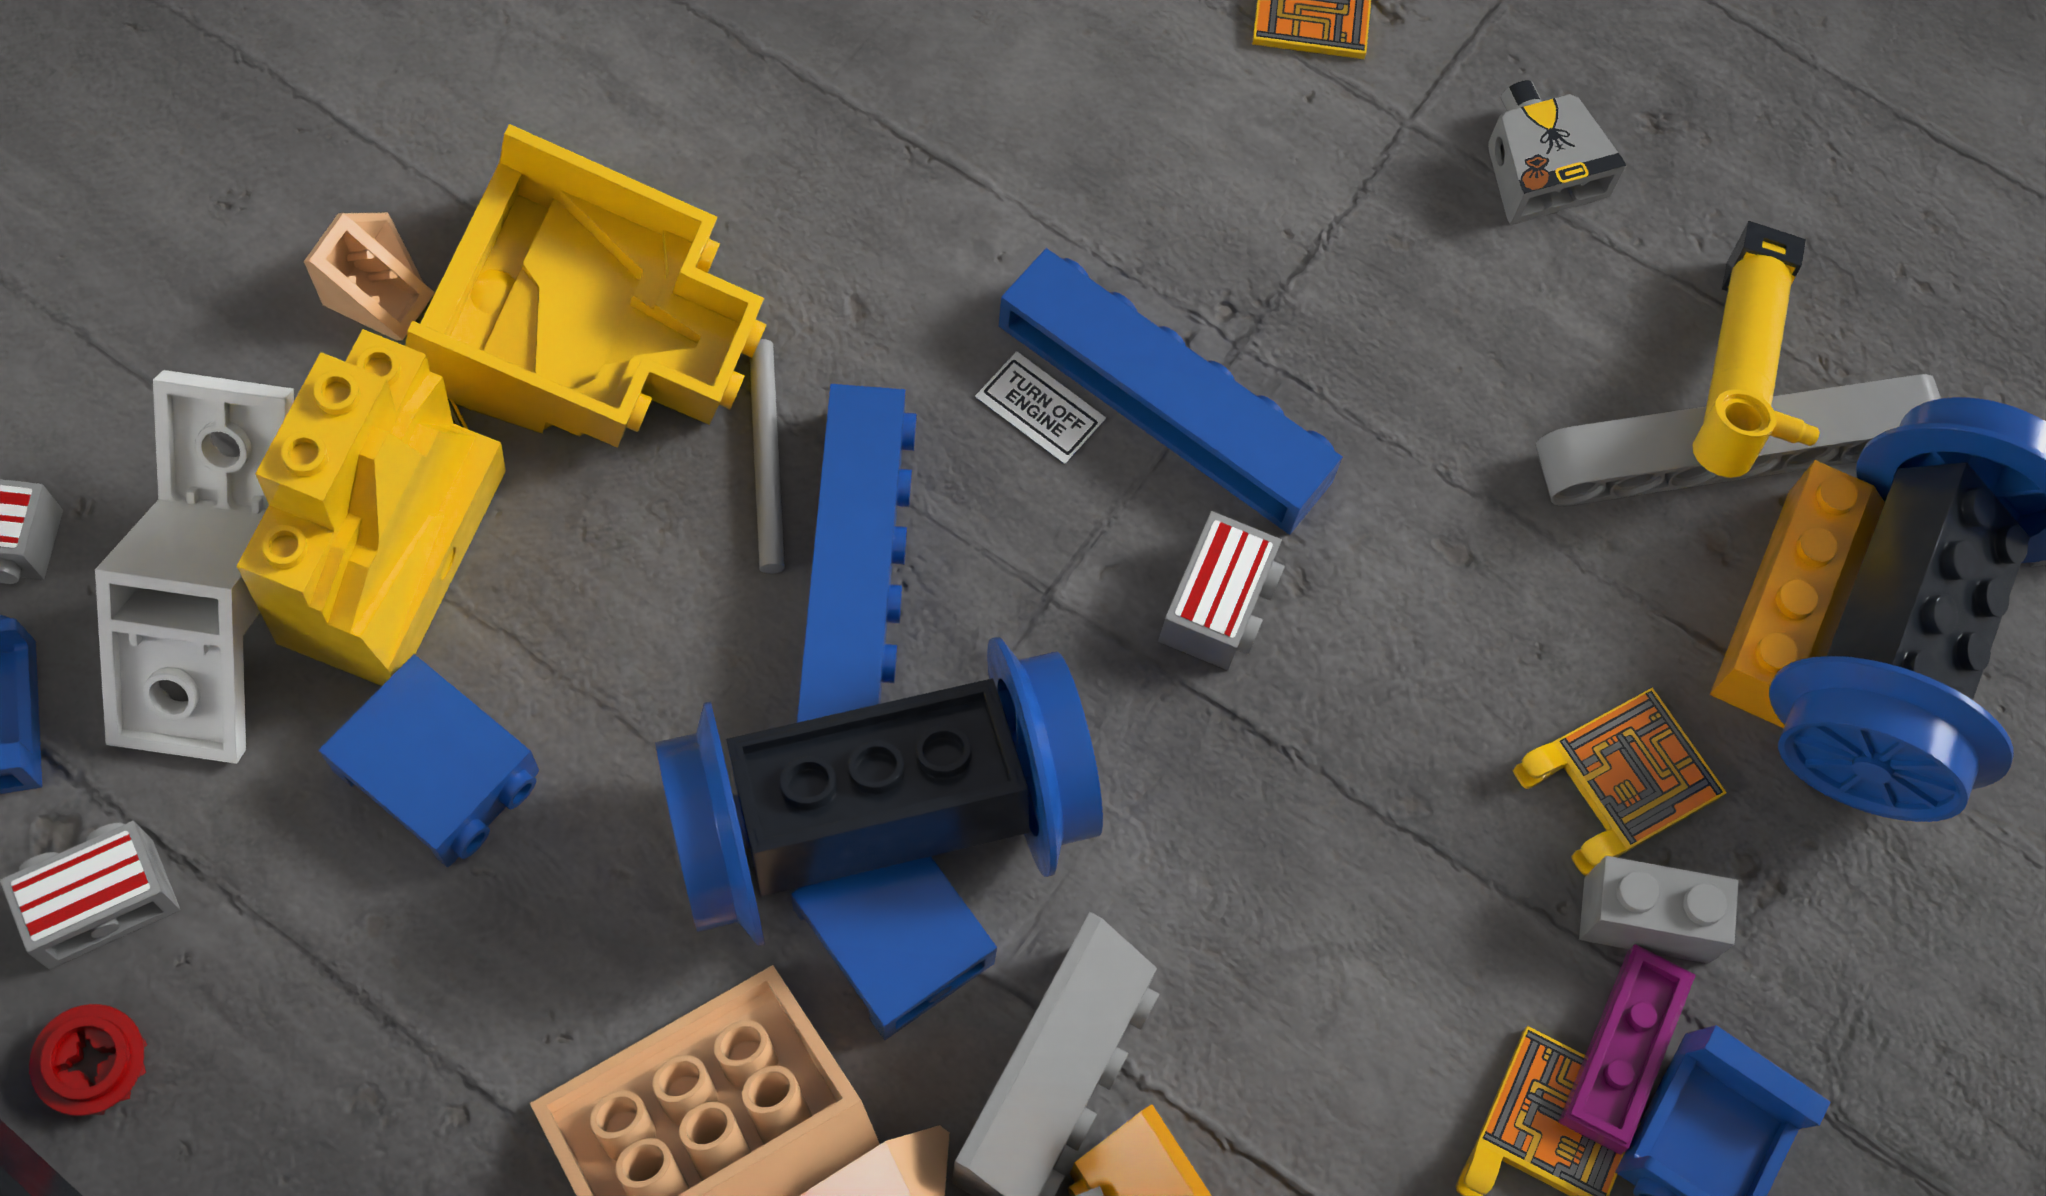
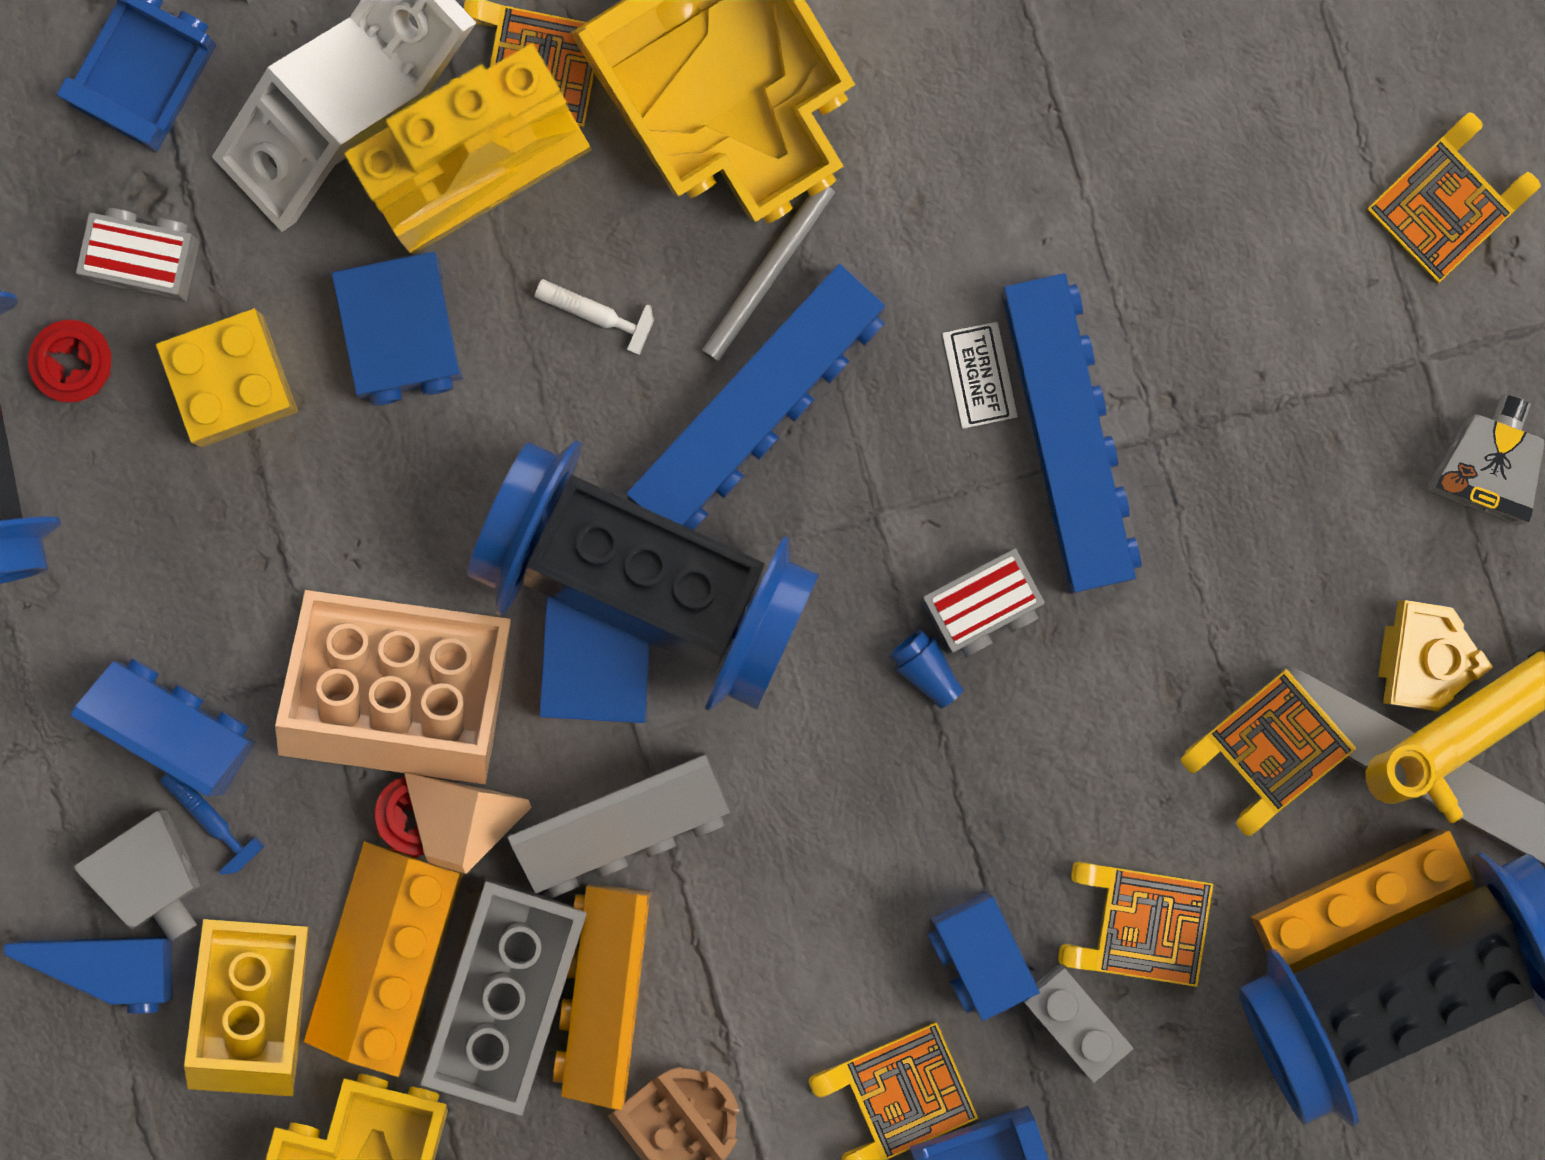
camera: 40 degrees right, 20 degrees up
magenta tile [1558,944,1696,1155] -> none
none -> yellow brick [156,308,298,448]
none -> white piece [534,279,654,354]
none -> blue cone [890,629,964,709]
none -> blue brick [927,892,1040,1021]
none -> flag [1180,669,1356,836]
none -> yellow plate [1378,600,1493,711]

